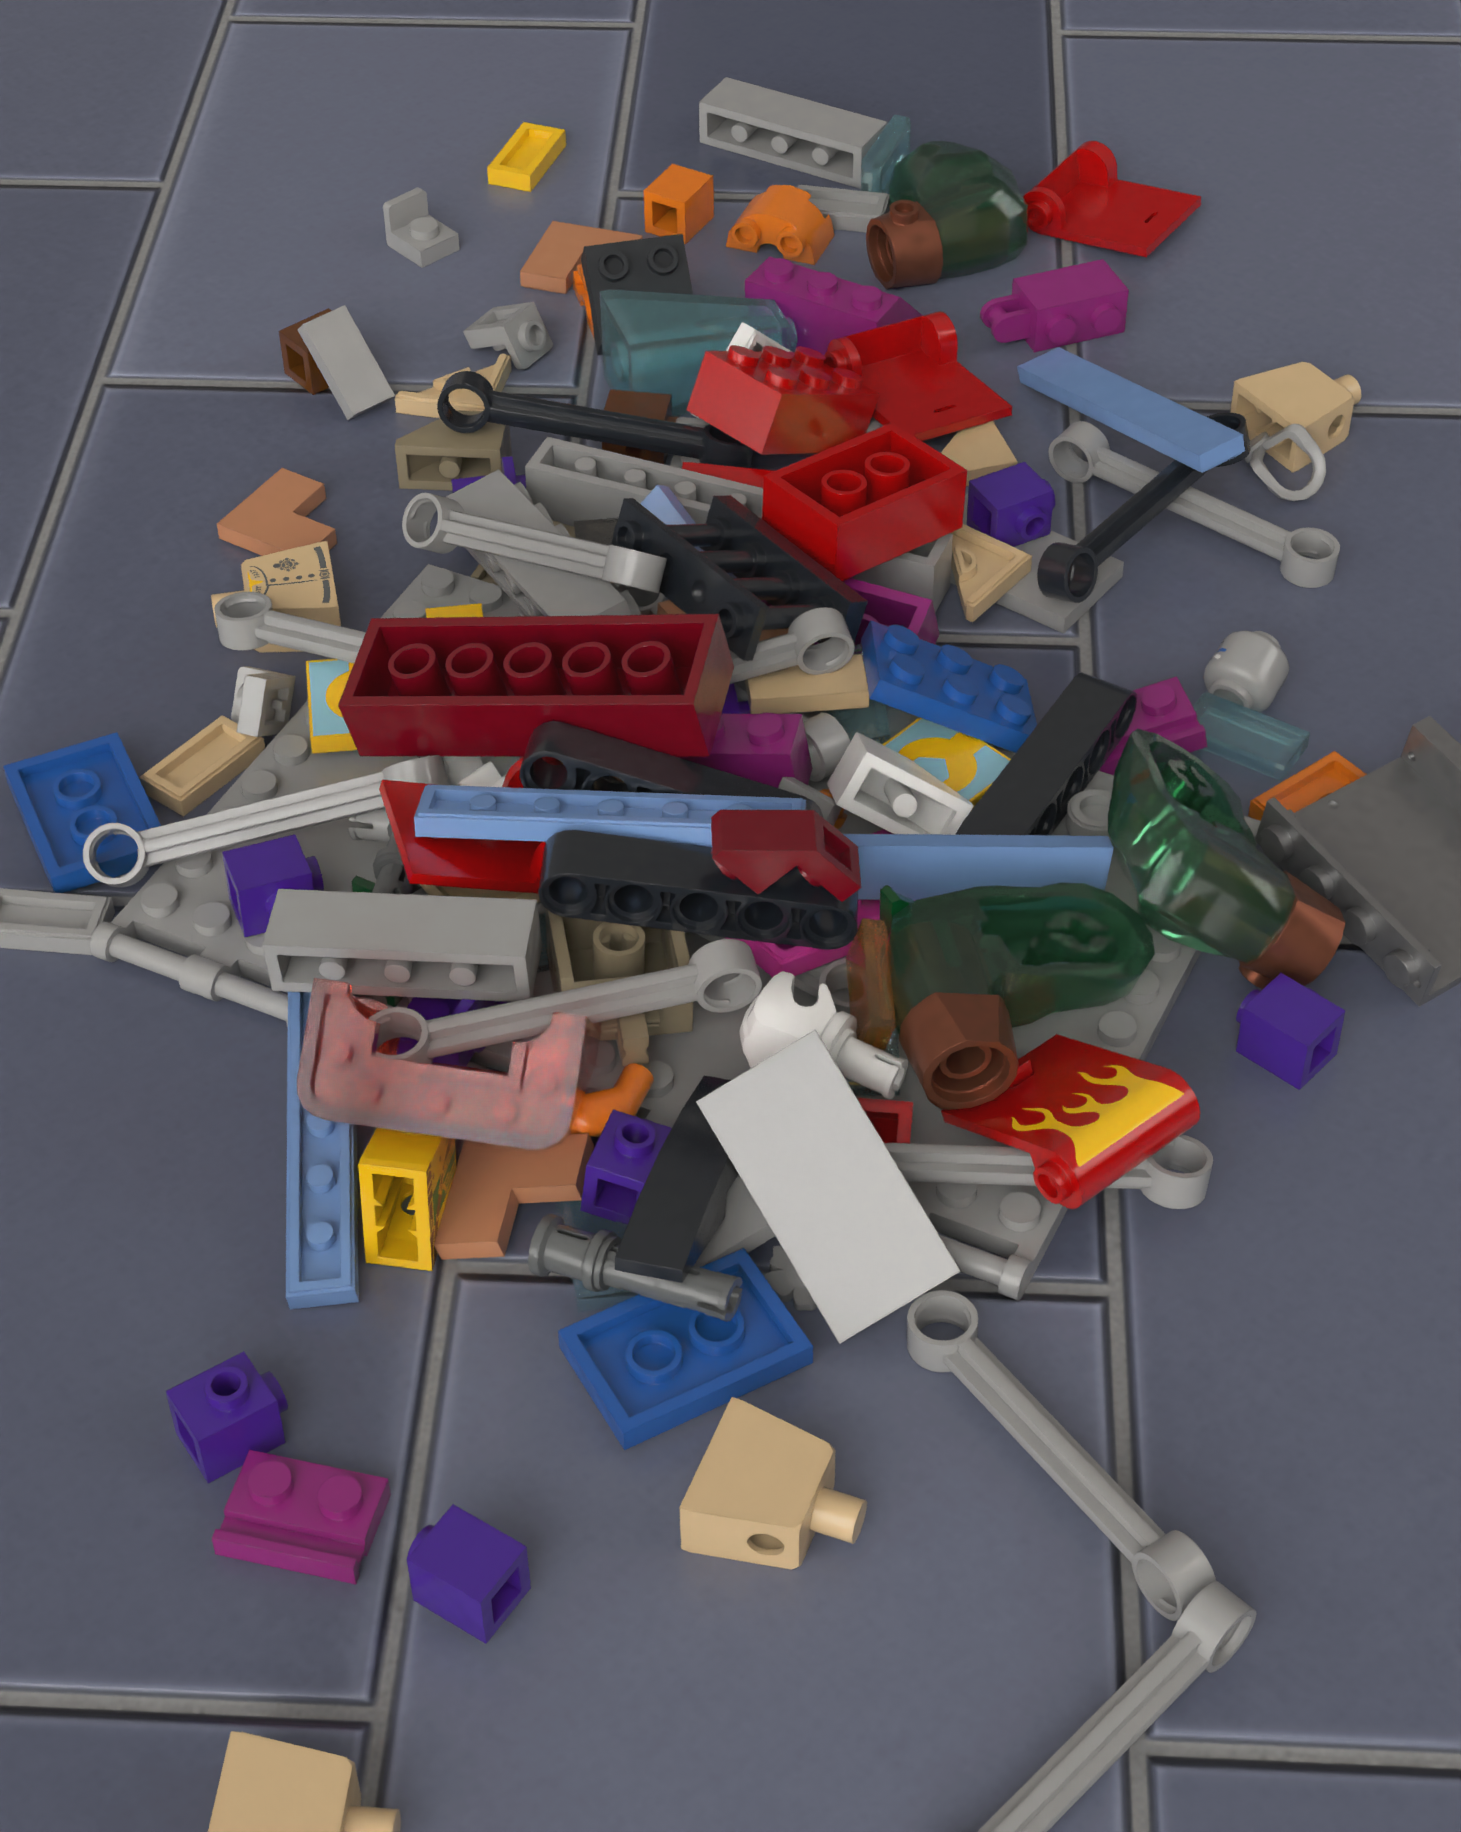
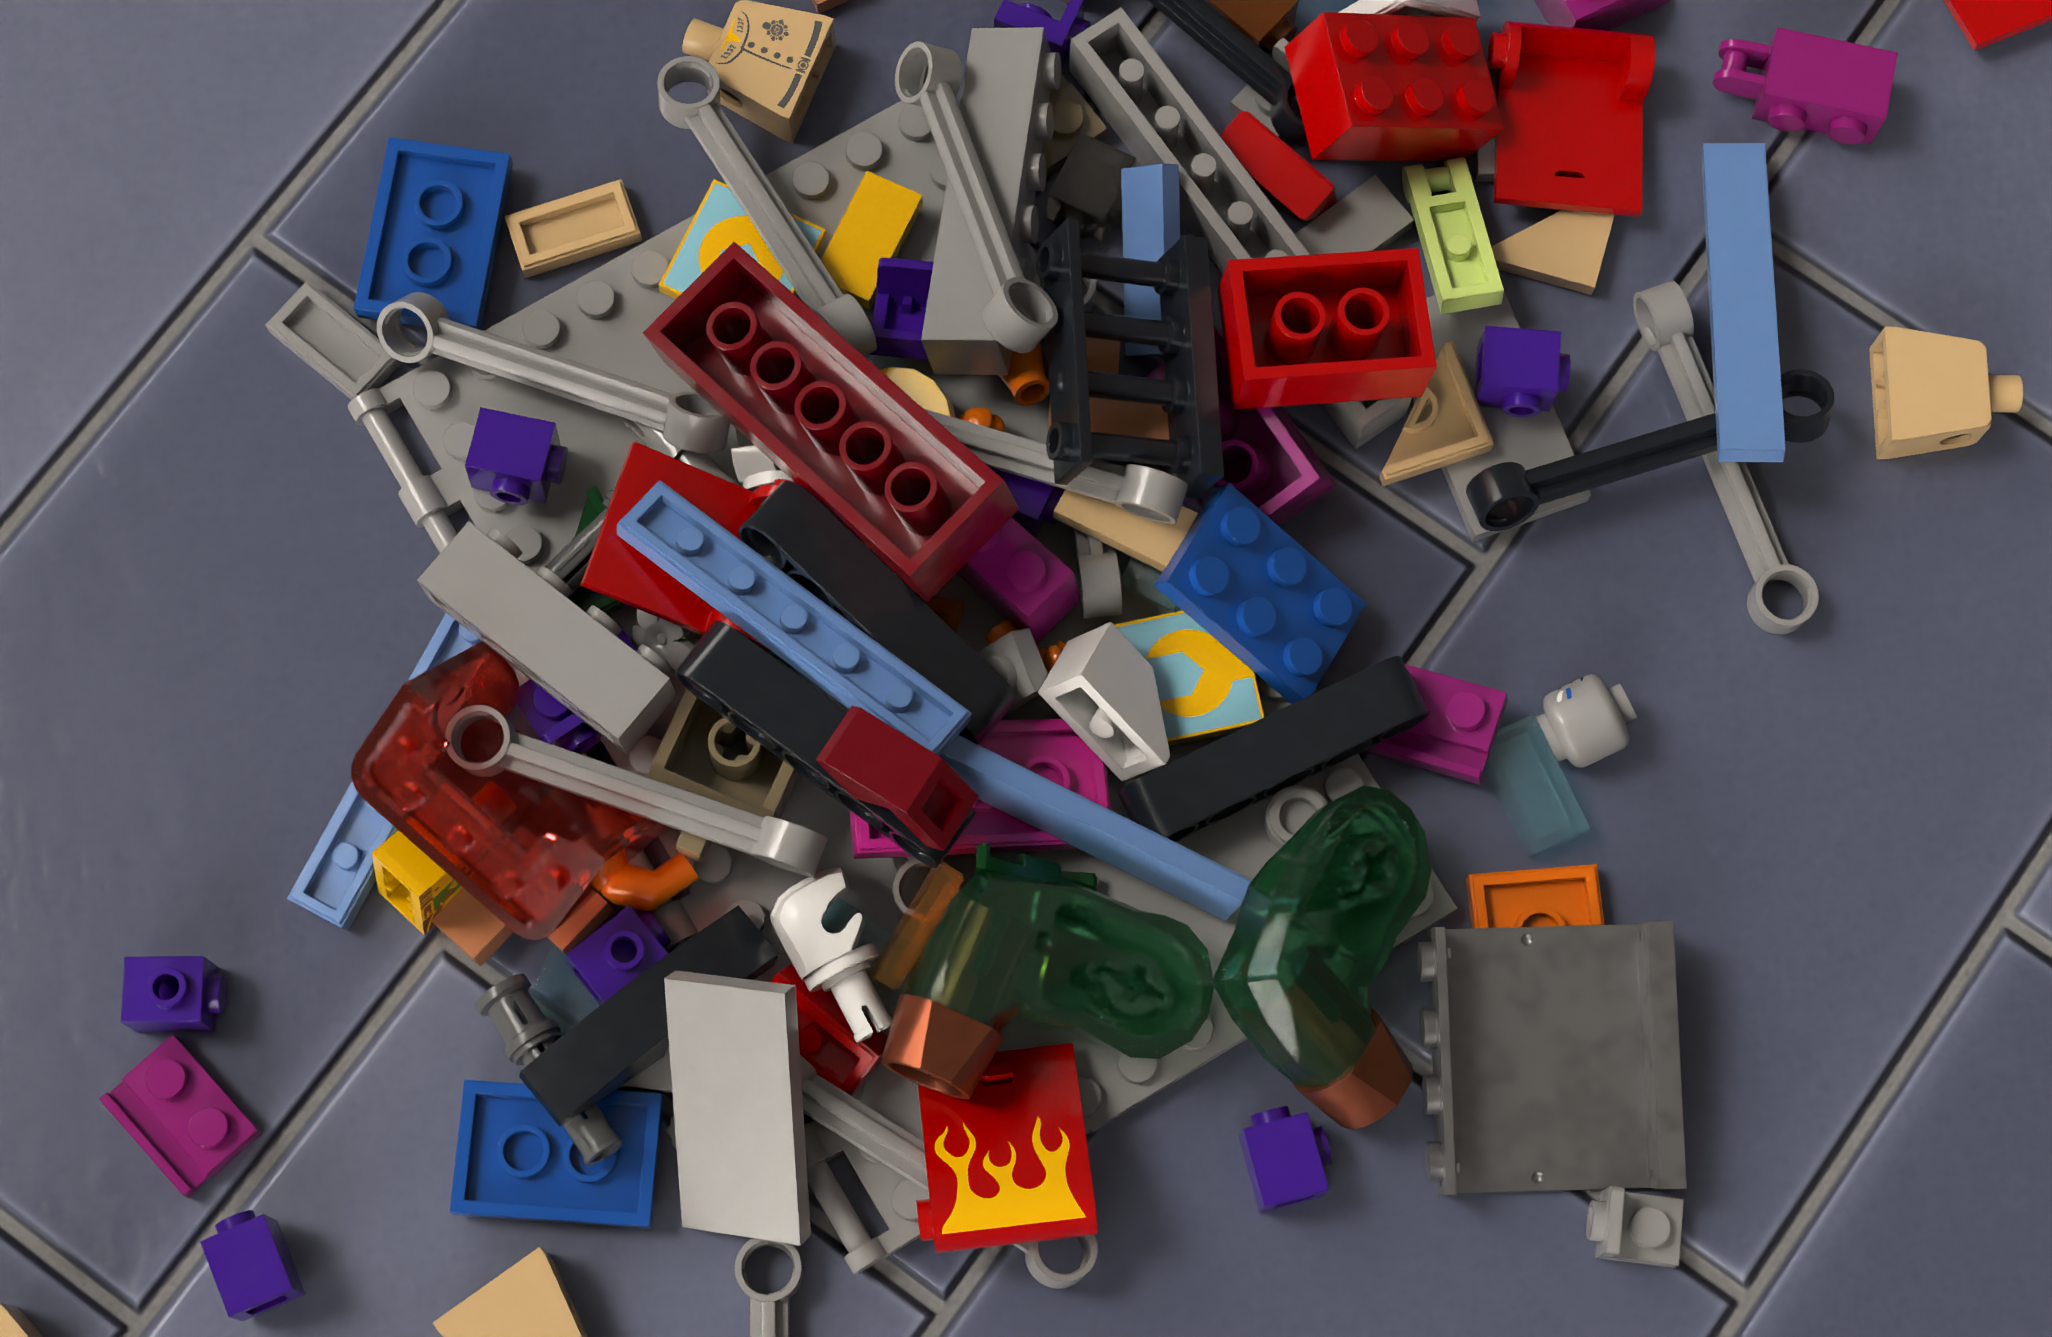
camera: 30 degrees right, 30 degrees up
light grey bracket [231,666,296,737] -> none
light grey piece [1244,424,1326,501] -> none

